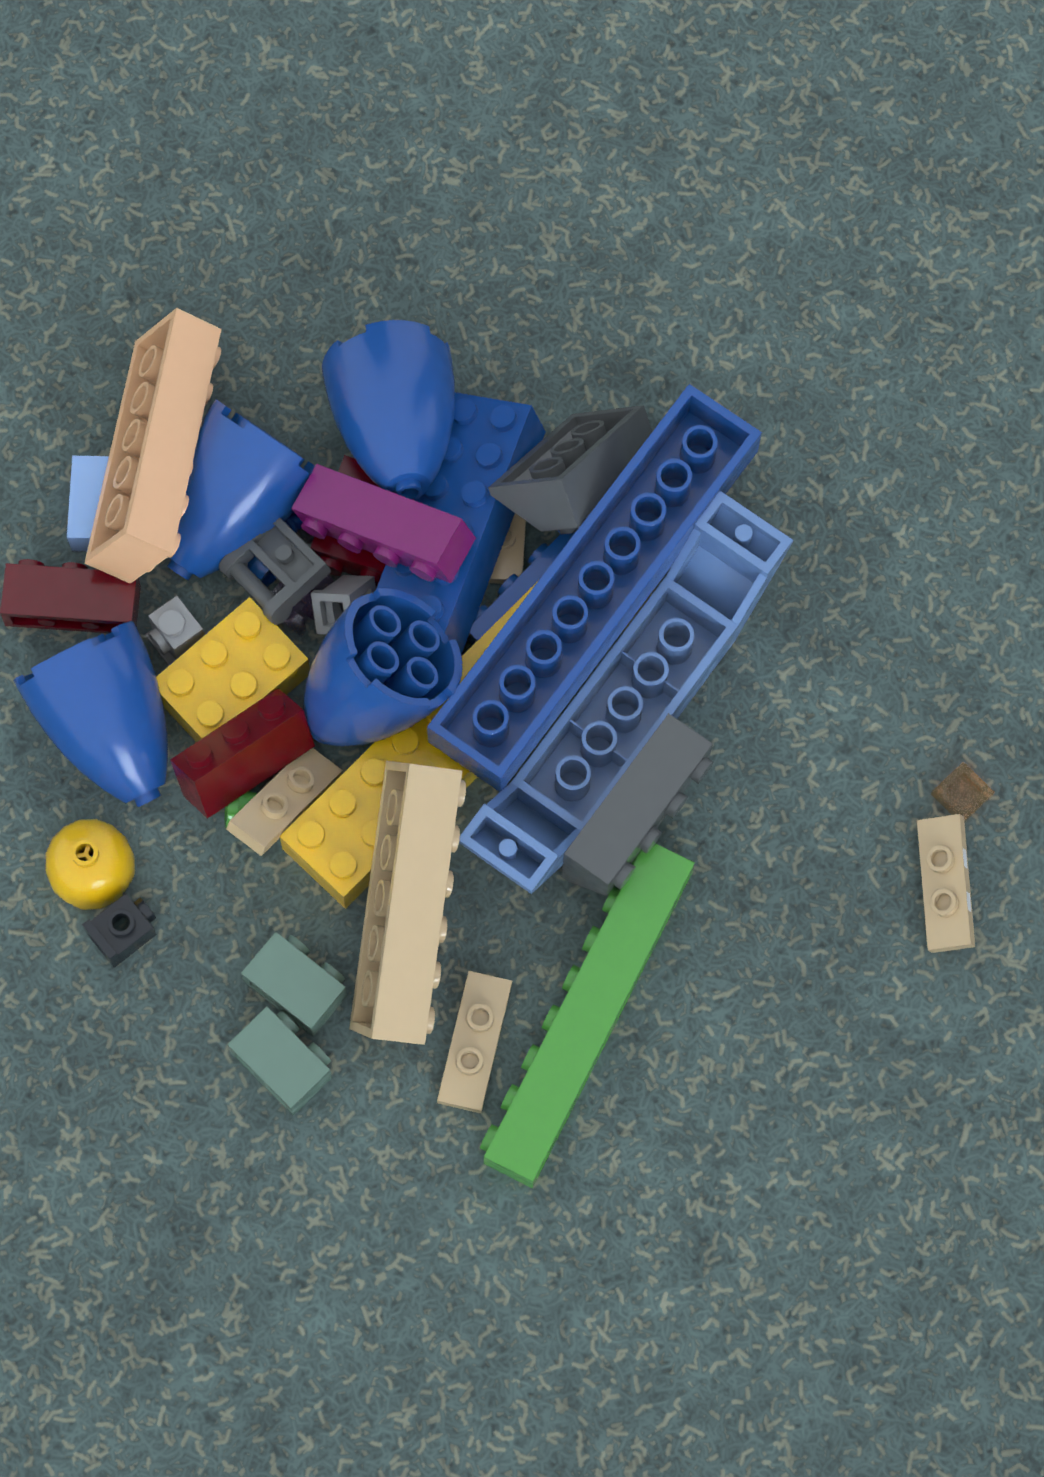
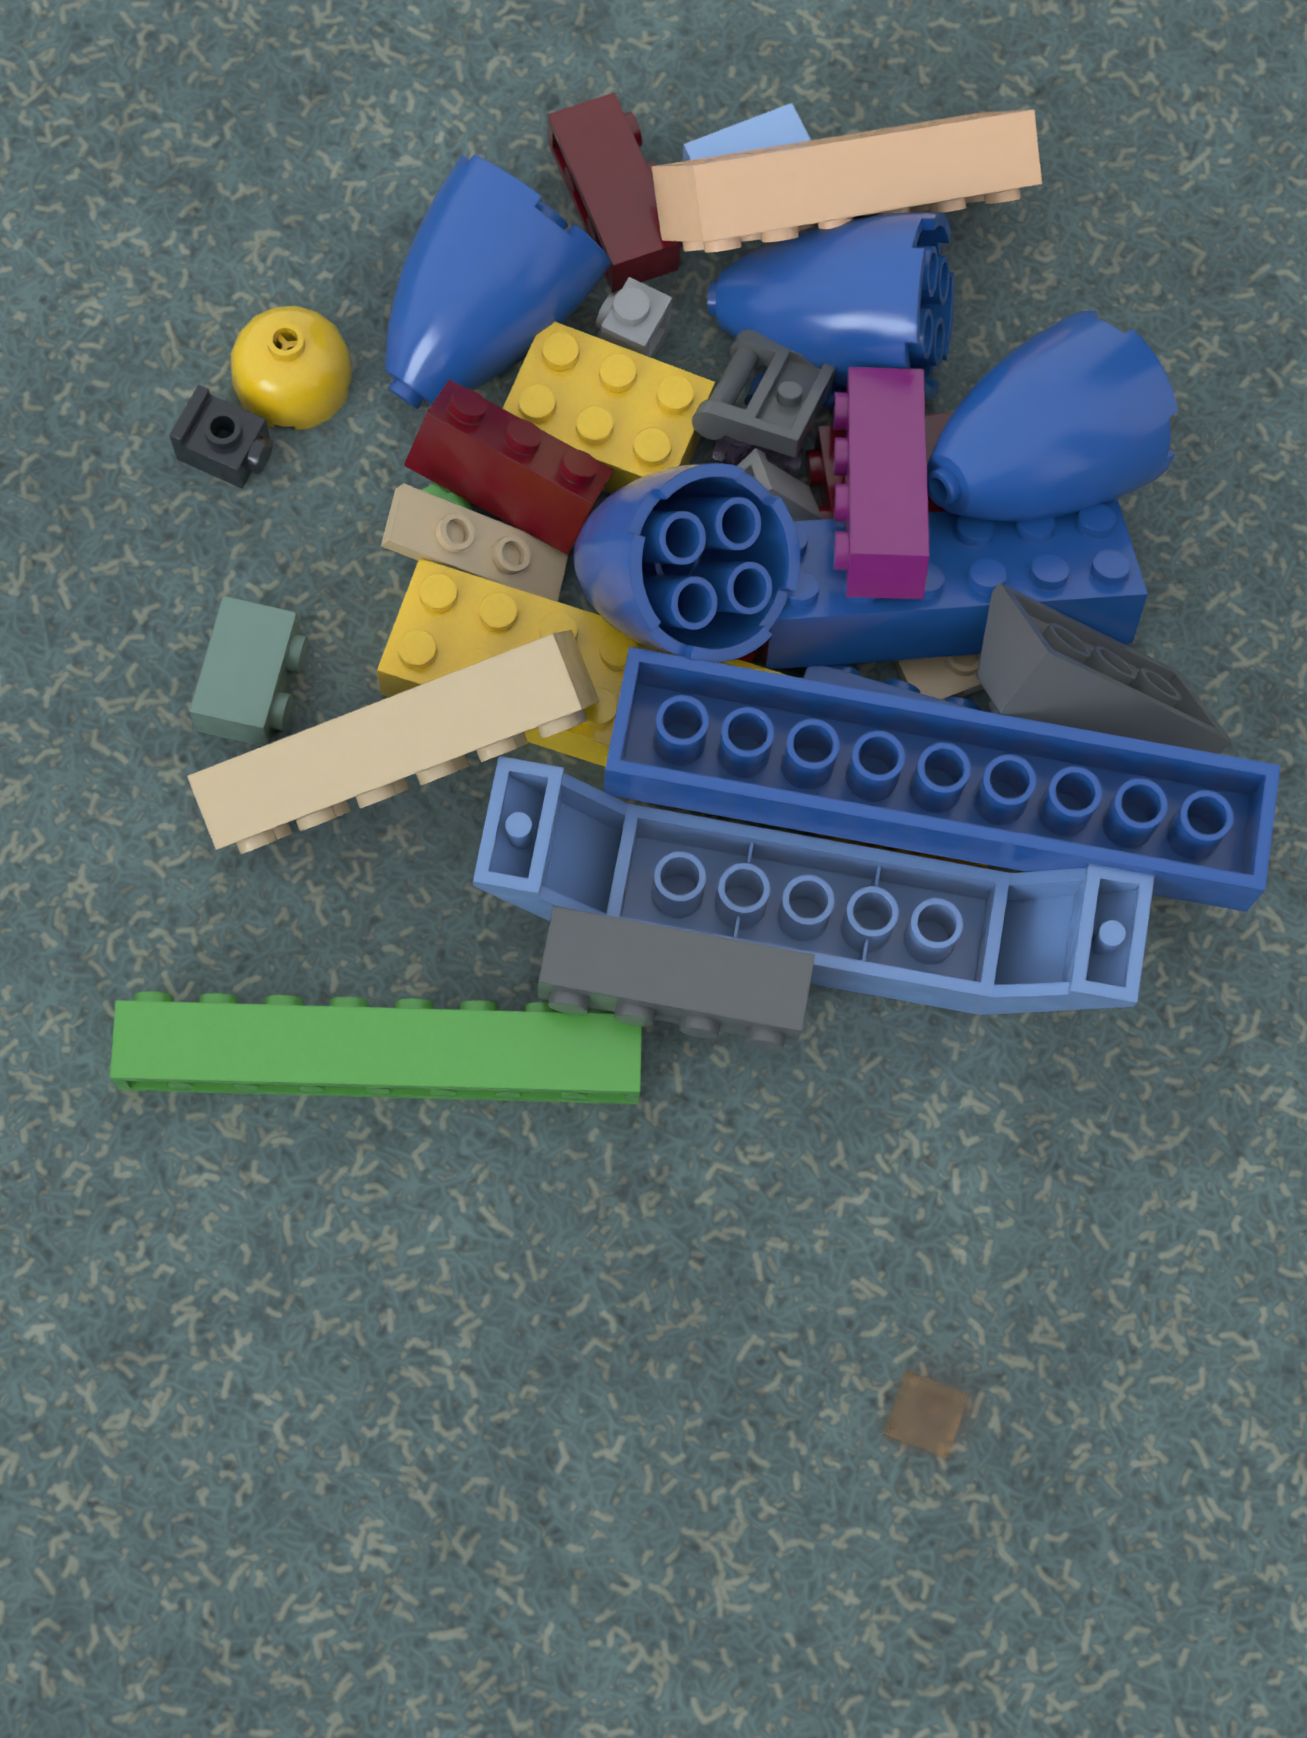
camera: 60 degrees right, 0 degrees up
sand green brick [227,1006,332,1115] -> none
tan plate [437,971,512,1113] -> none
tan plate [917,814,975,953] -> none

